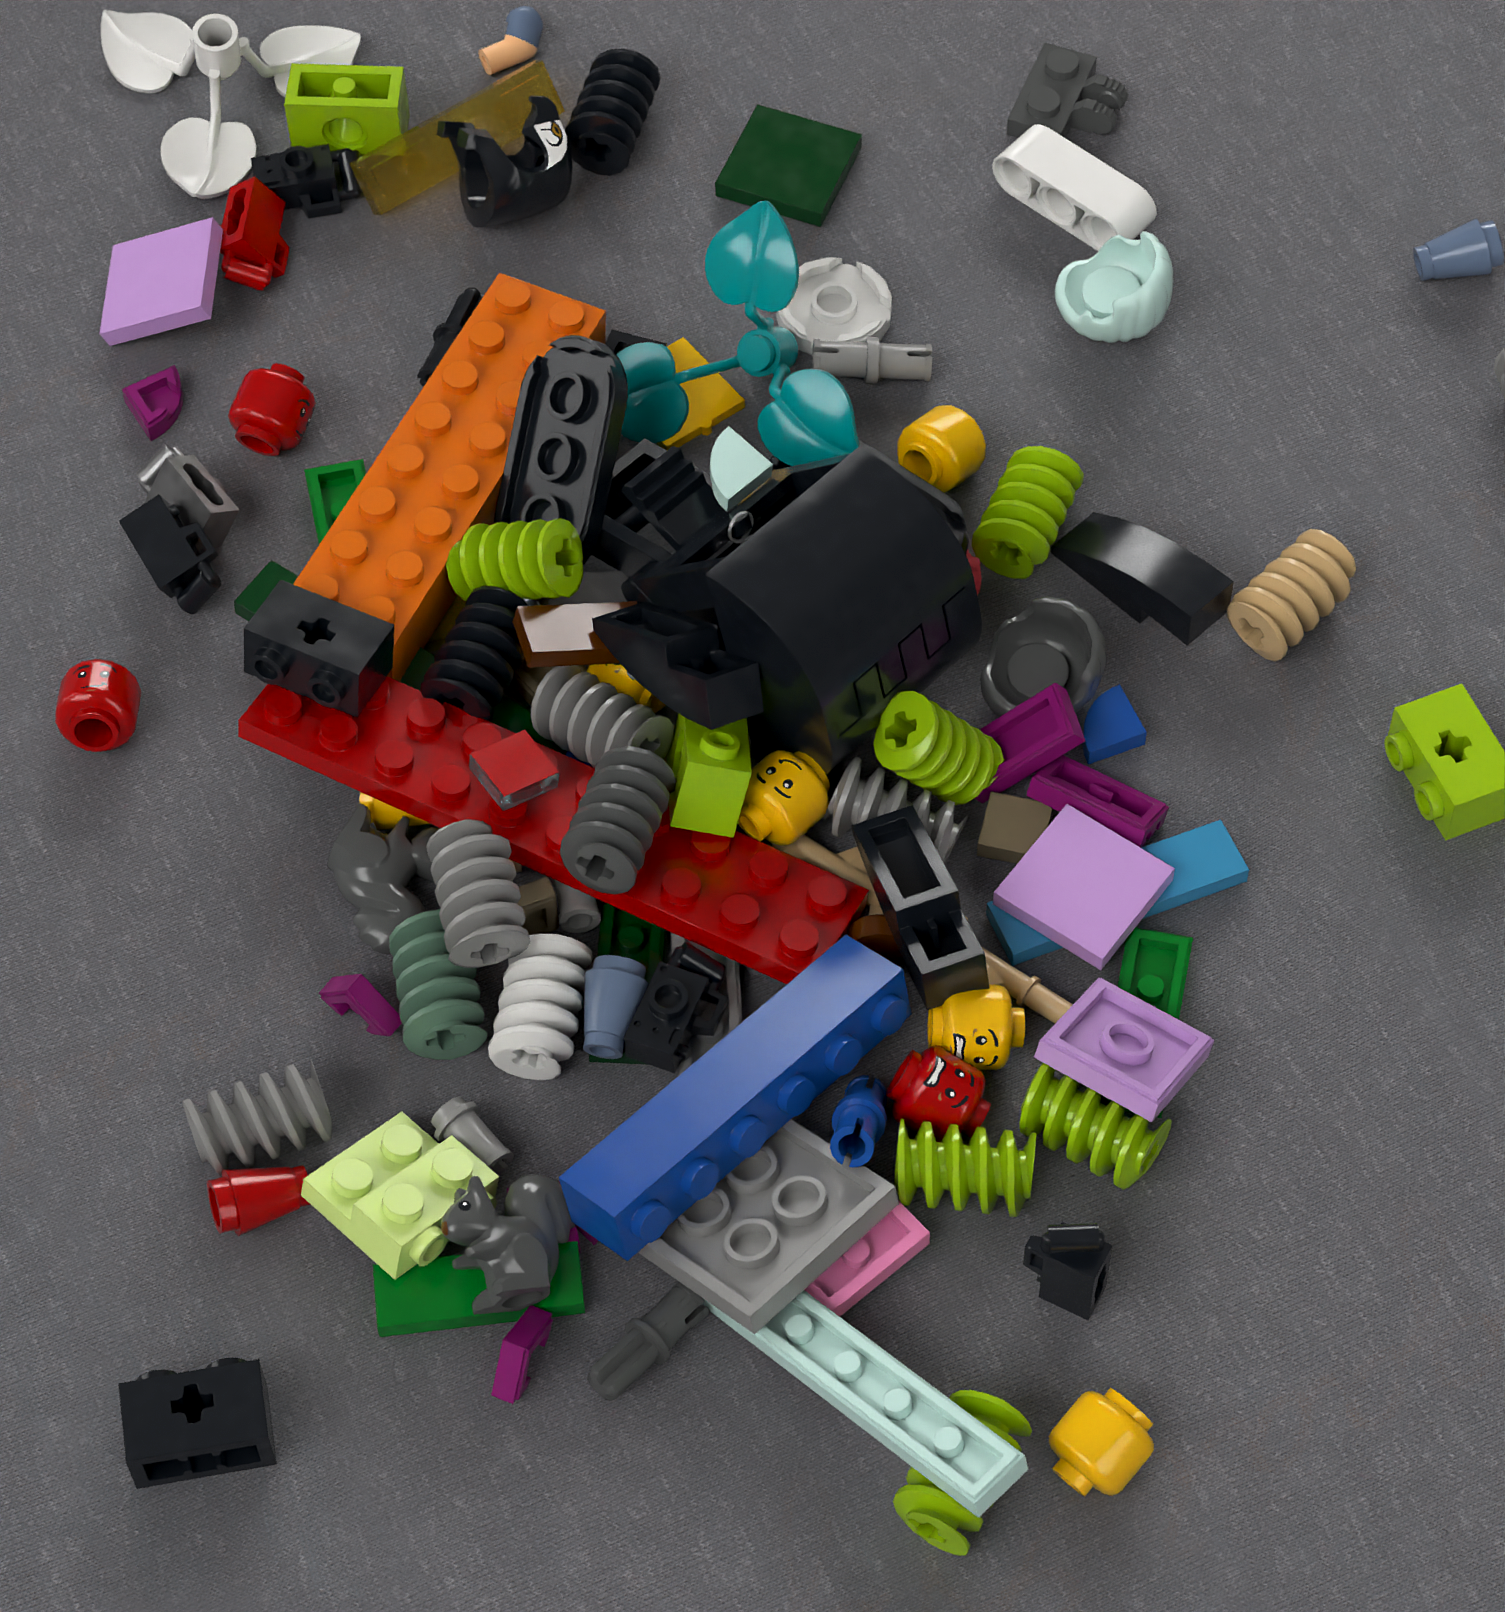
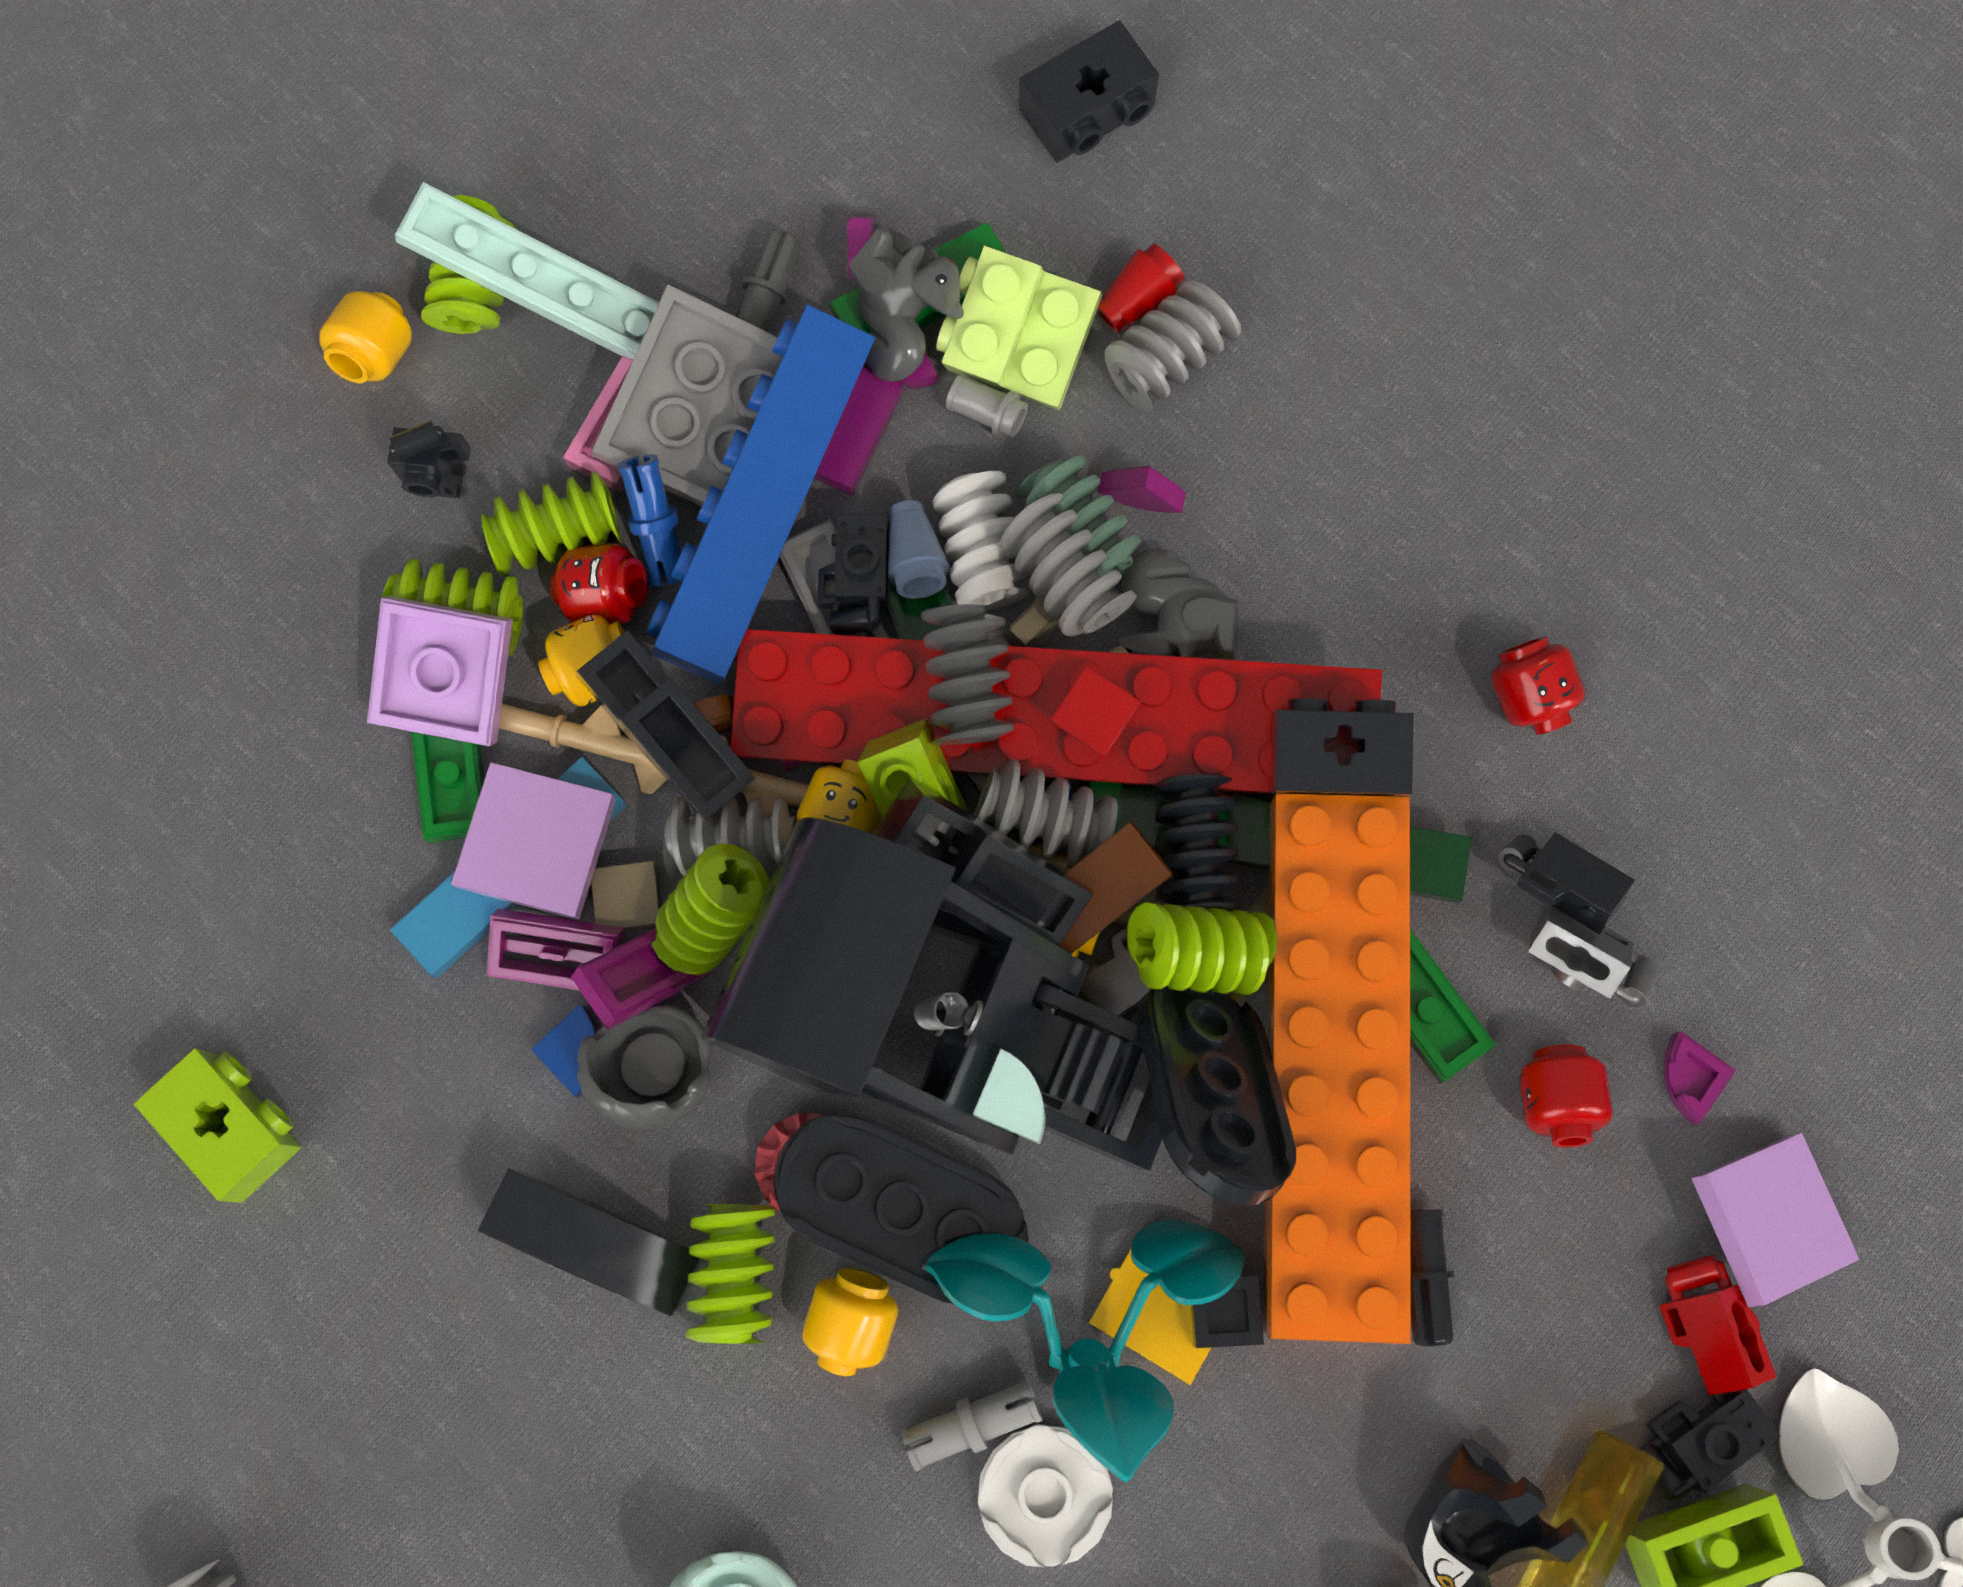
camera: 160 degrees right, 20 degrees up
tan piece [1227,529,1356,661] -> none

